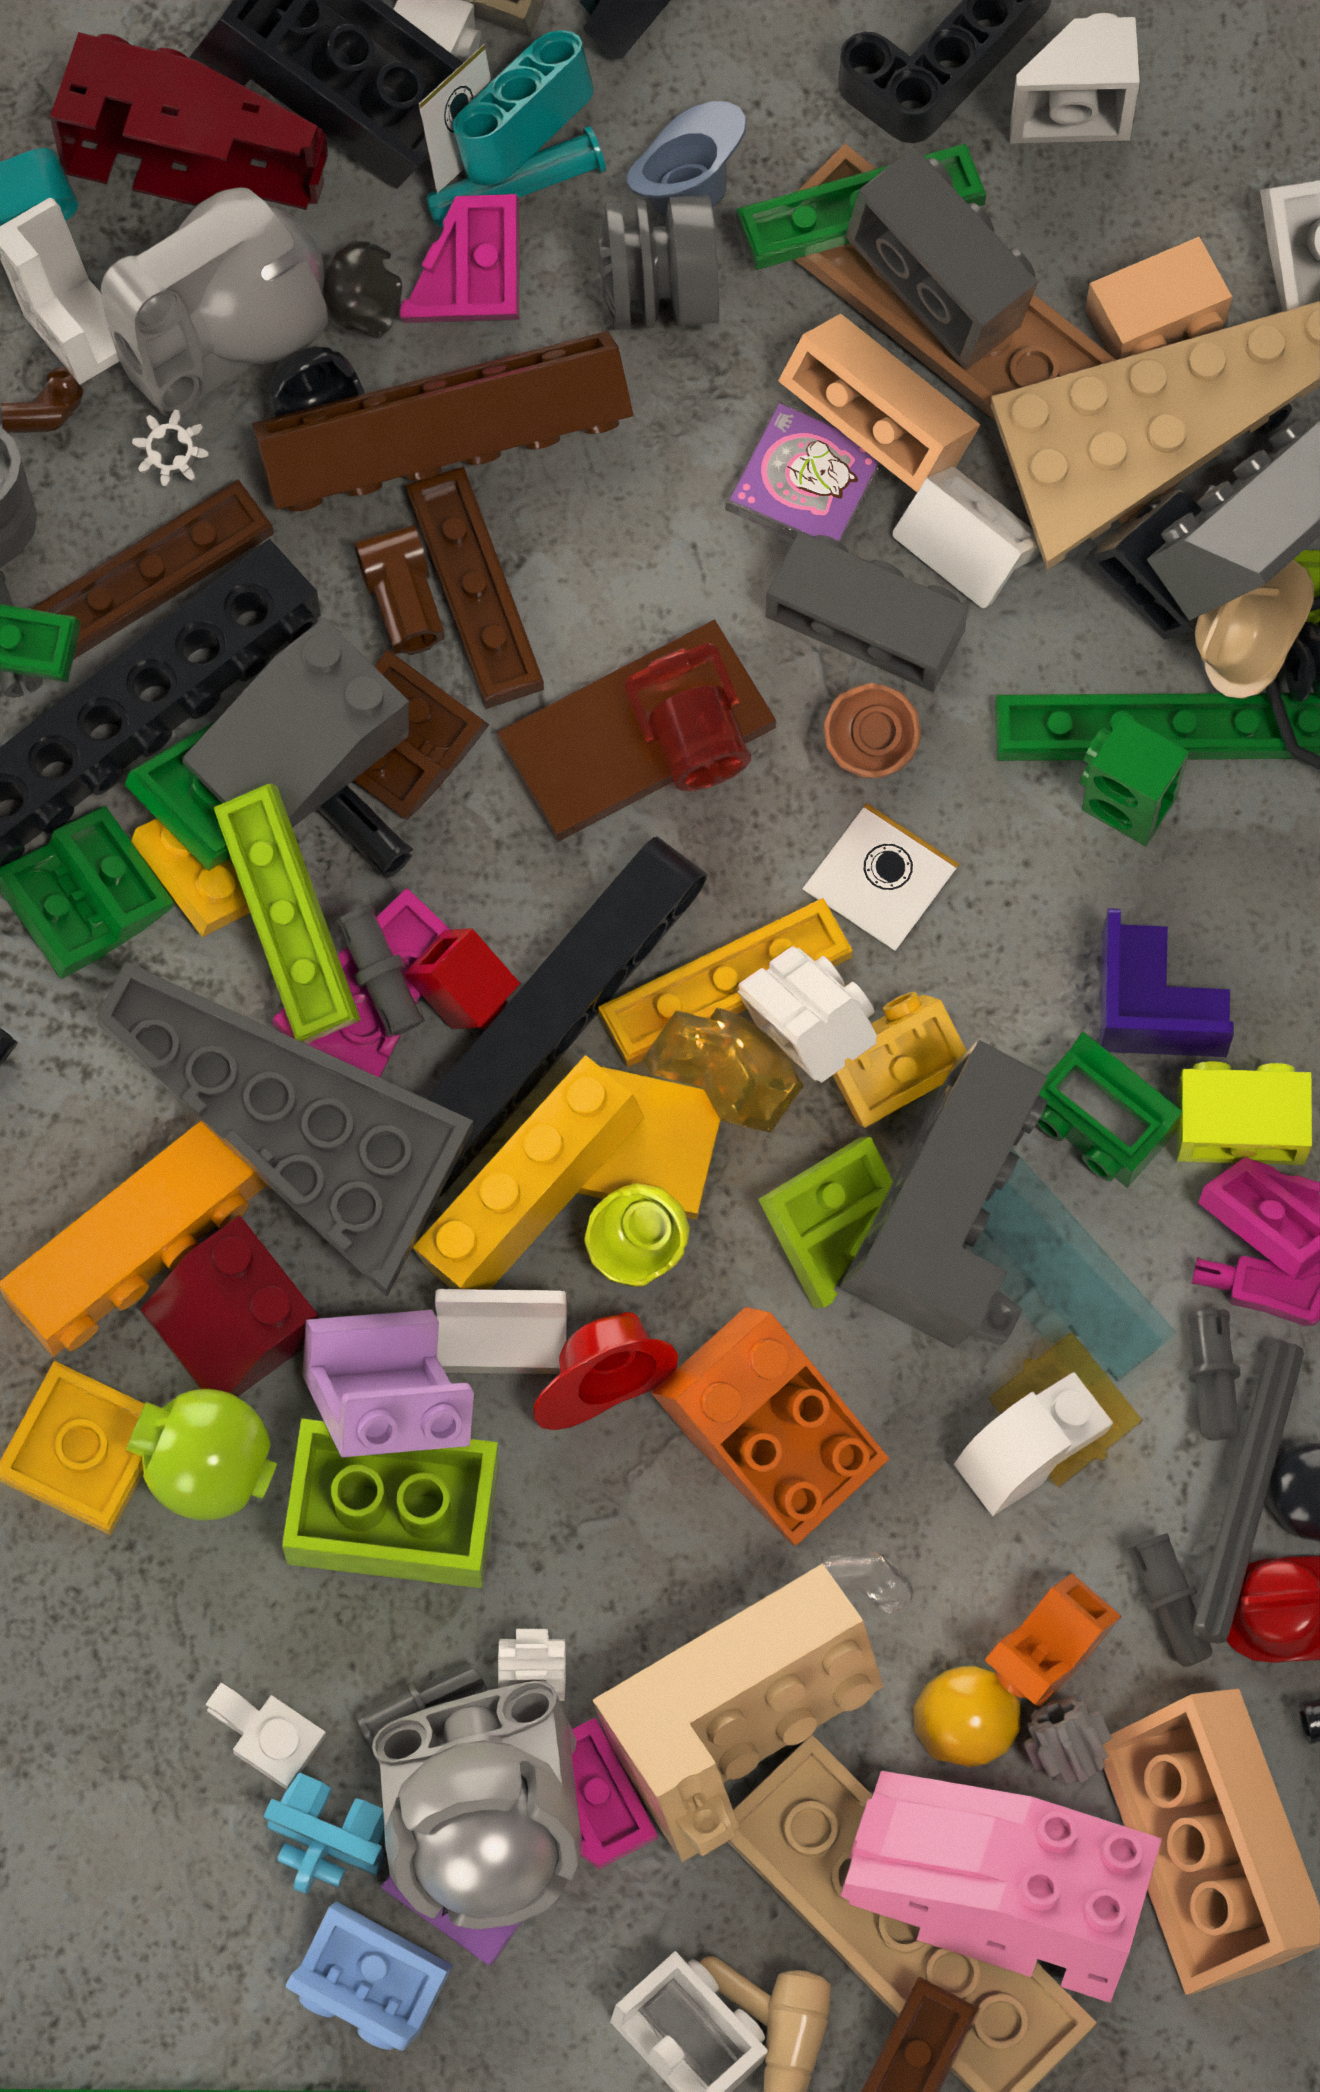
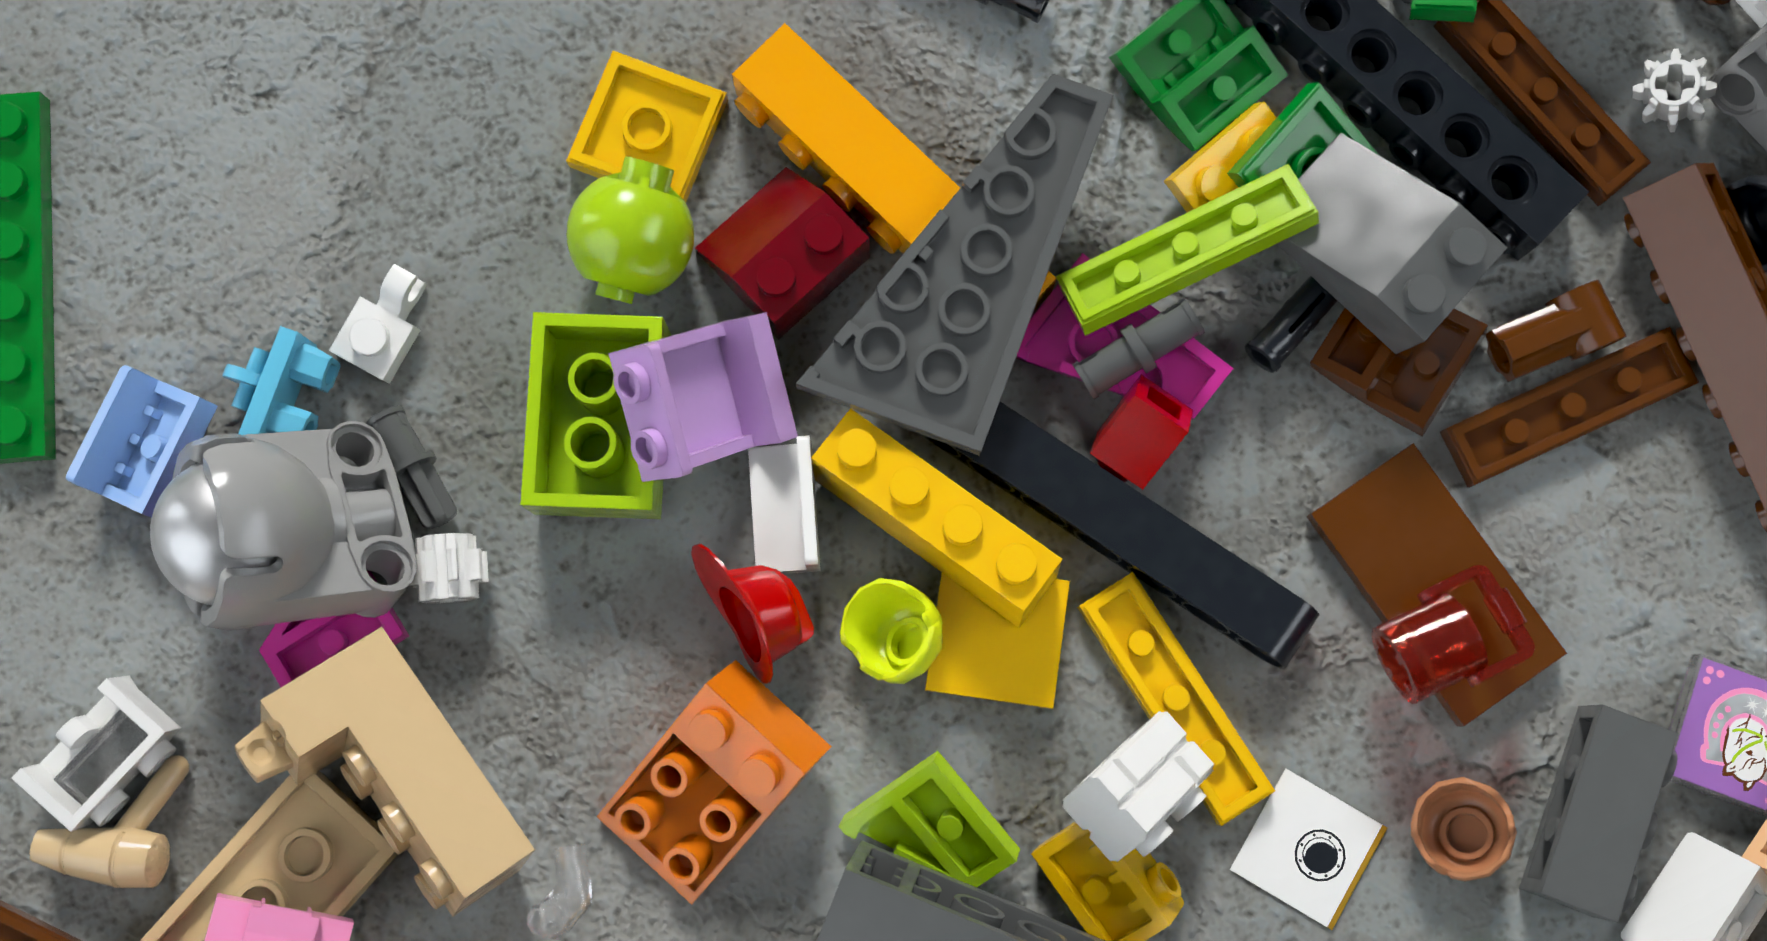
camera: 85 degrees right, 10 degrees up
clear yellow brick [643,1007,804,1133] -> none

